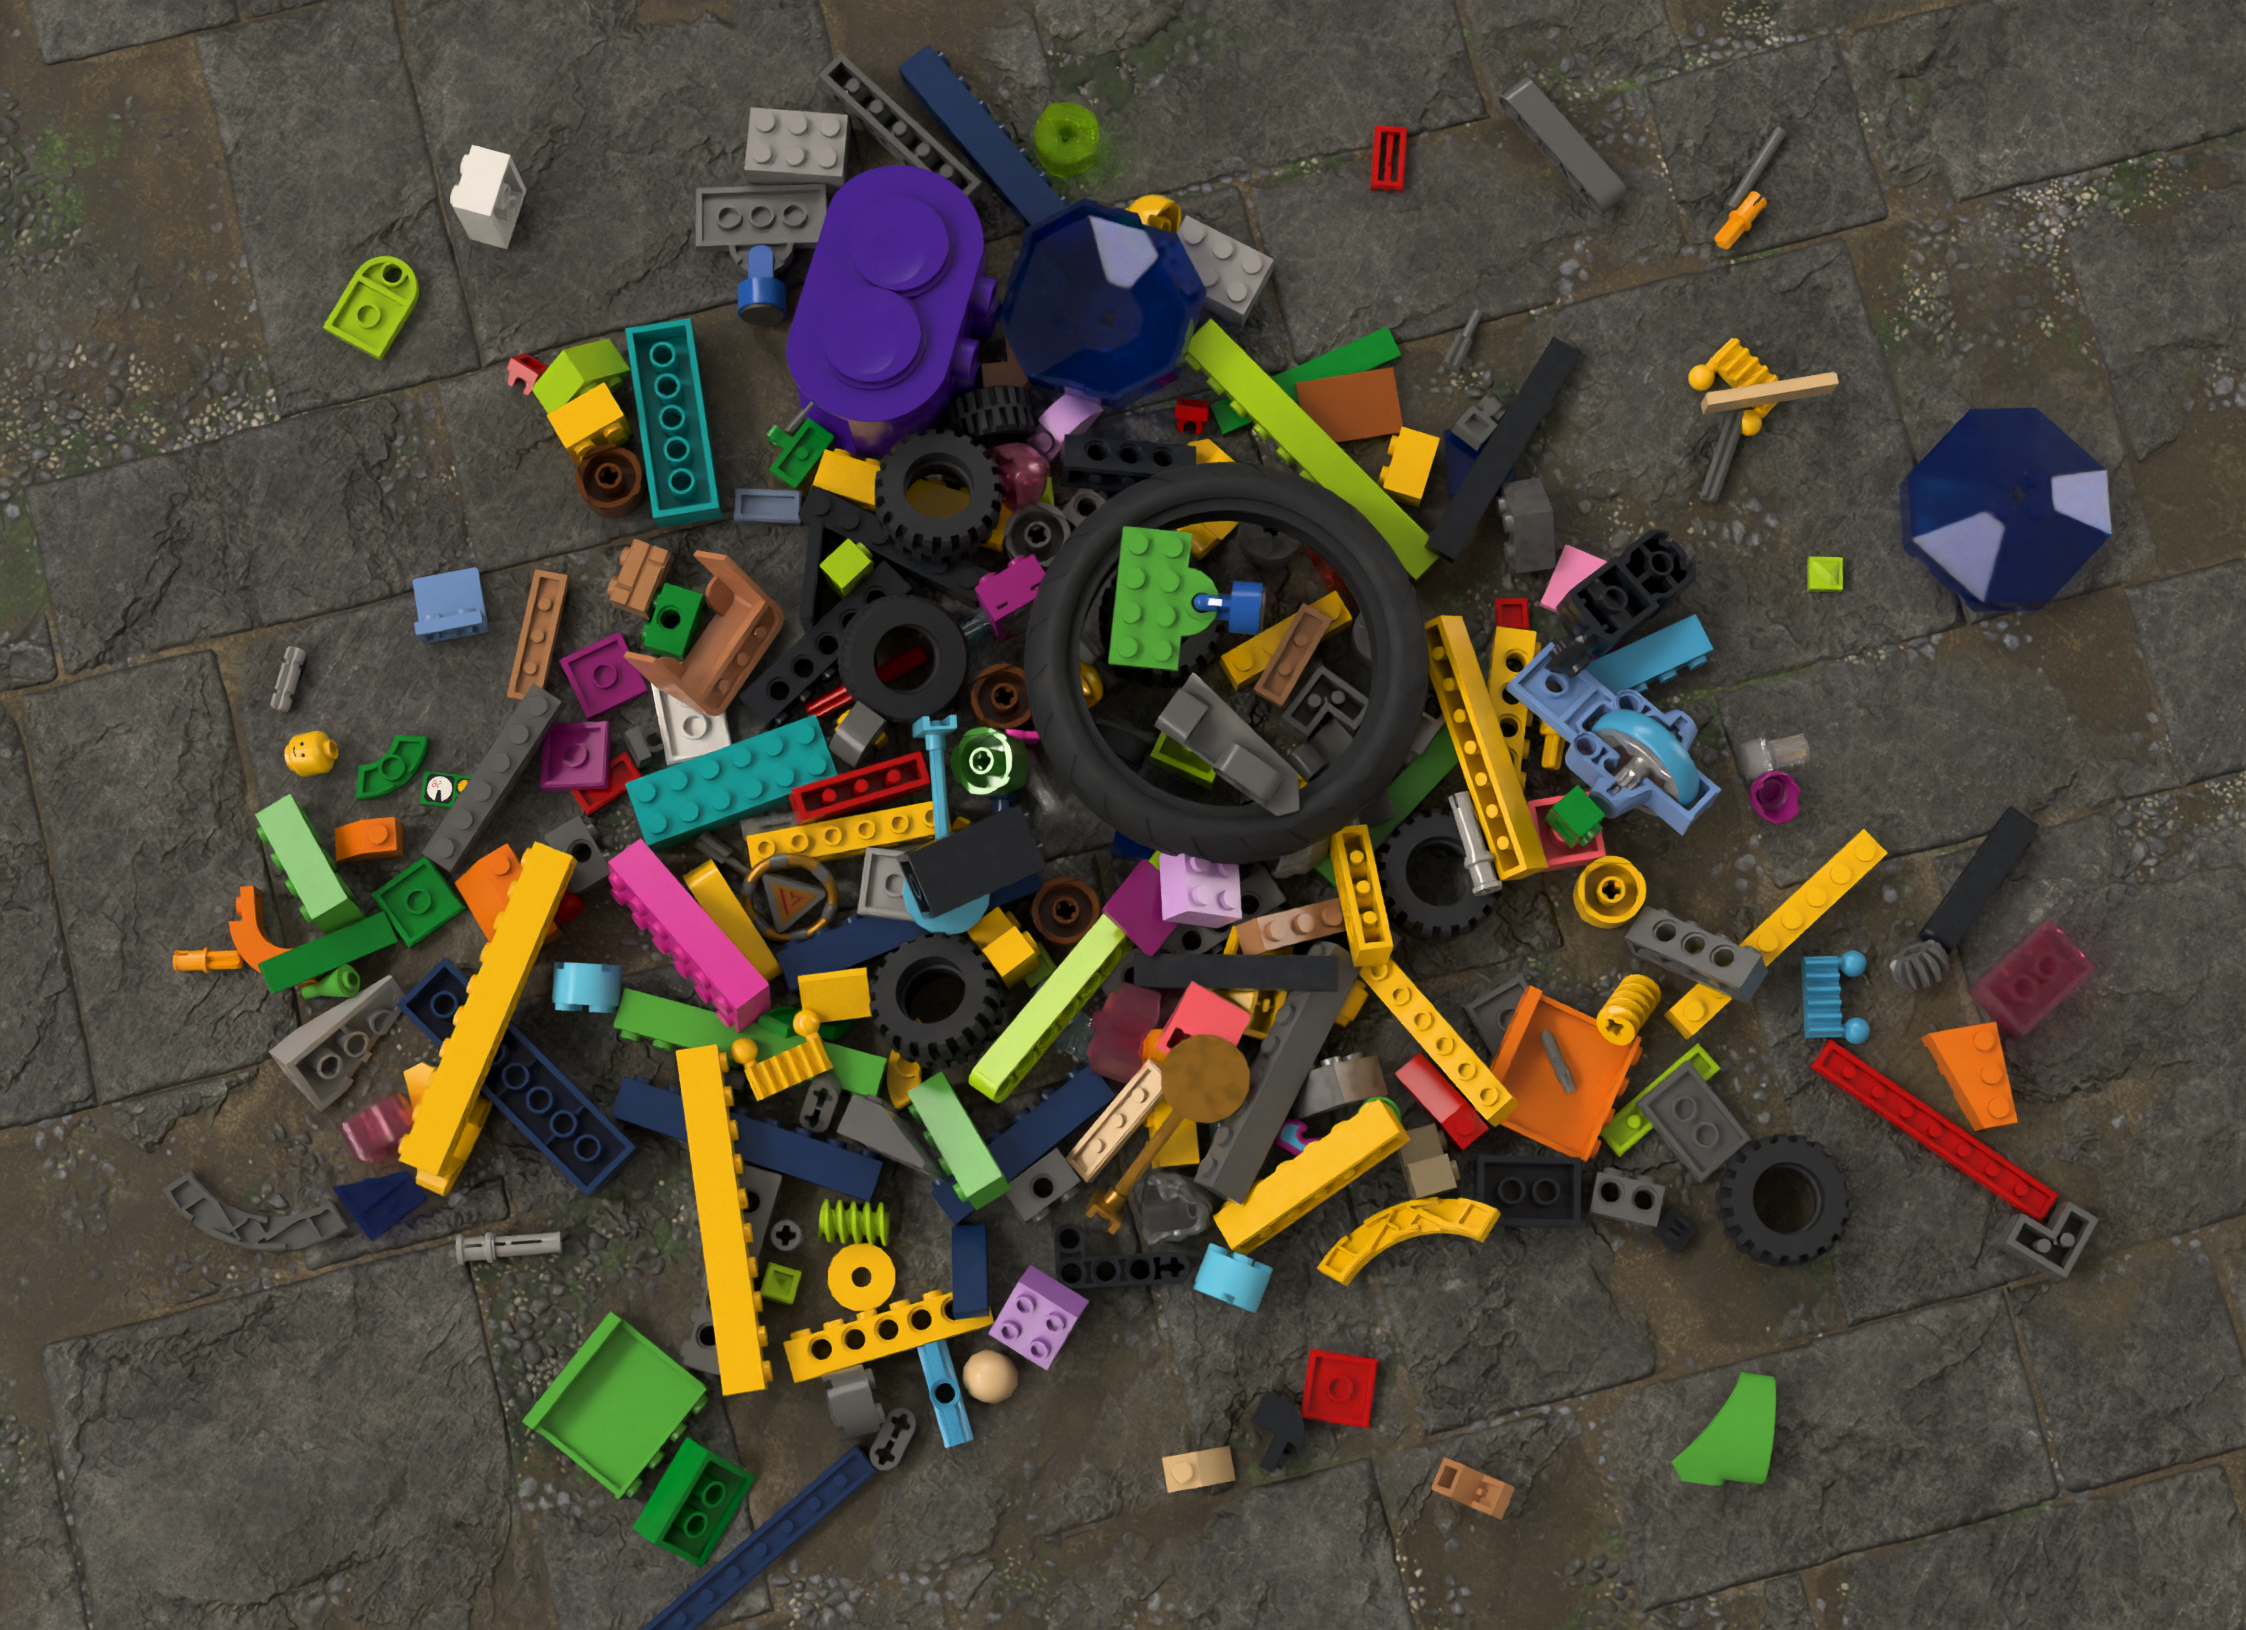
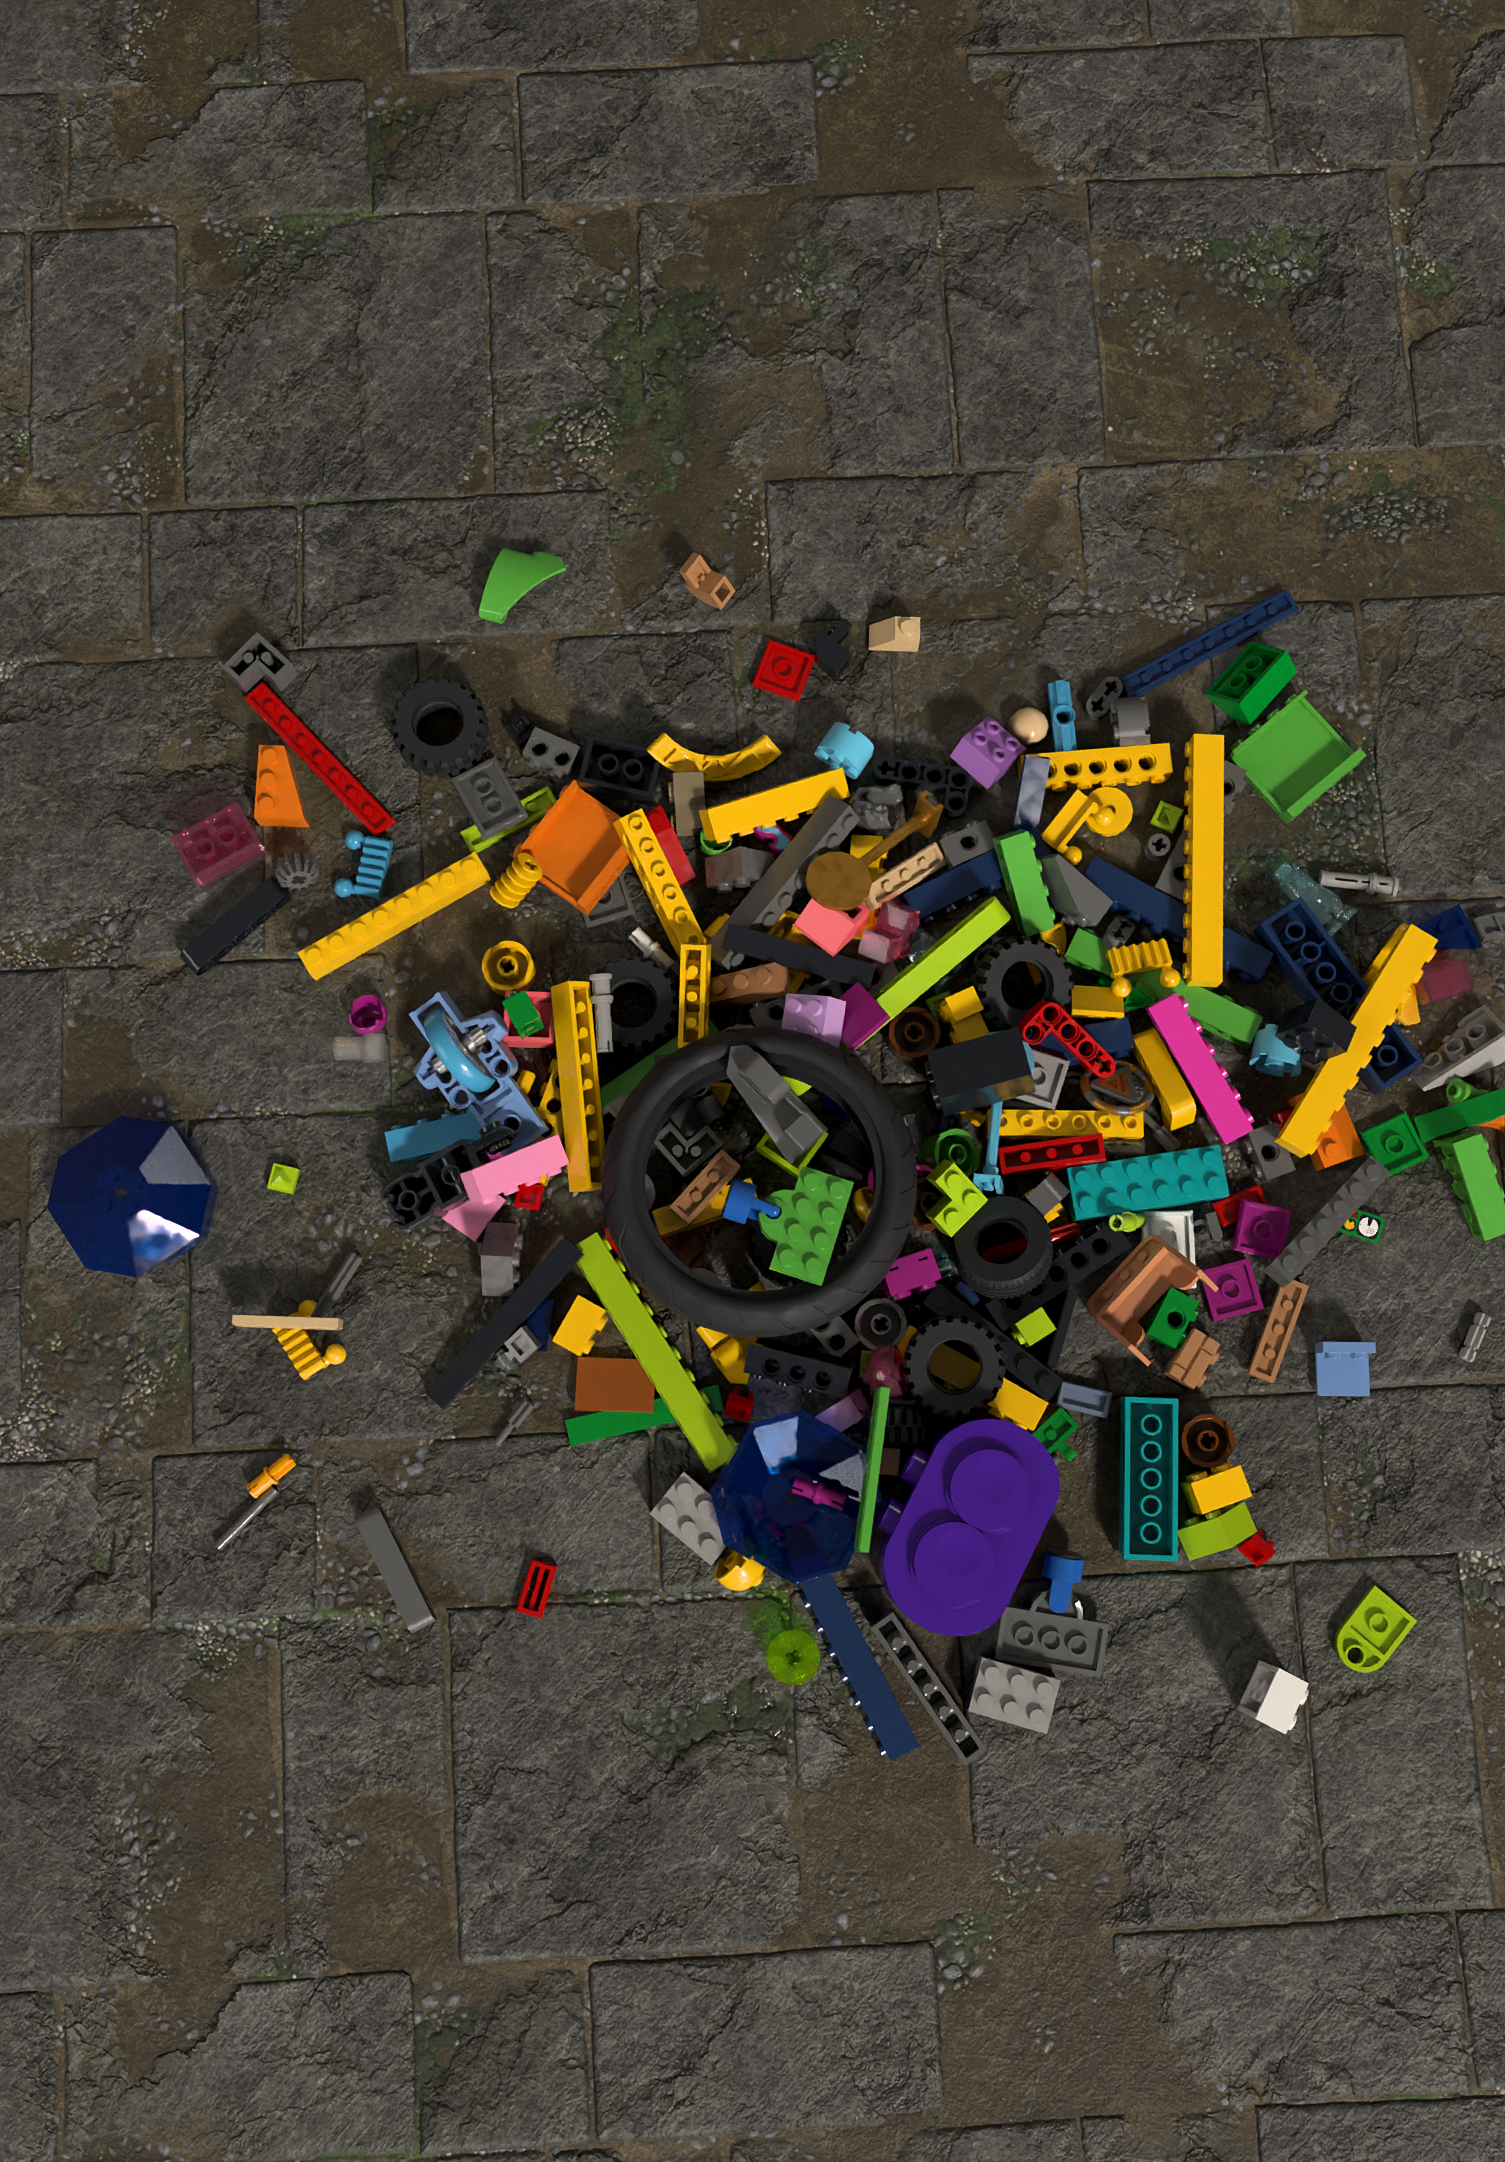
camera: 170 degrees left, 0 degrees up
yellow head [285,731,338,777] -> none
orange slope [335,817,405,863] -> none
green tile [356,735,430,801] -> none
lime piece [818,1199,890,1246] -> none
dark grey piece [1540,1029,1576,1094] -> none
dark grey brick [1625,906,1768,1004] -> none
none -> bright pink brick [460,1134,569,1205]
none -> white pin [628,927,675,970]
none -> magenta pin [792,1476,848,1511]
none -> bright green tile [854,1387,890,1553]
none -> lime brick [925,1159,988,1237]
none -> dark blue tile [952,1281,980,1307]
none -> red beam [1016,1000,1116,1078]
none -> yellow gear [1041,789,1114,866]
none -> lime pin [1109,1211,1147,1232]
none -> clear light blue piece [1272,862,1359,938]
none -> black brick [1275,998,1357,1065]

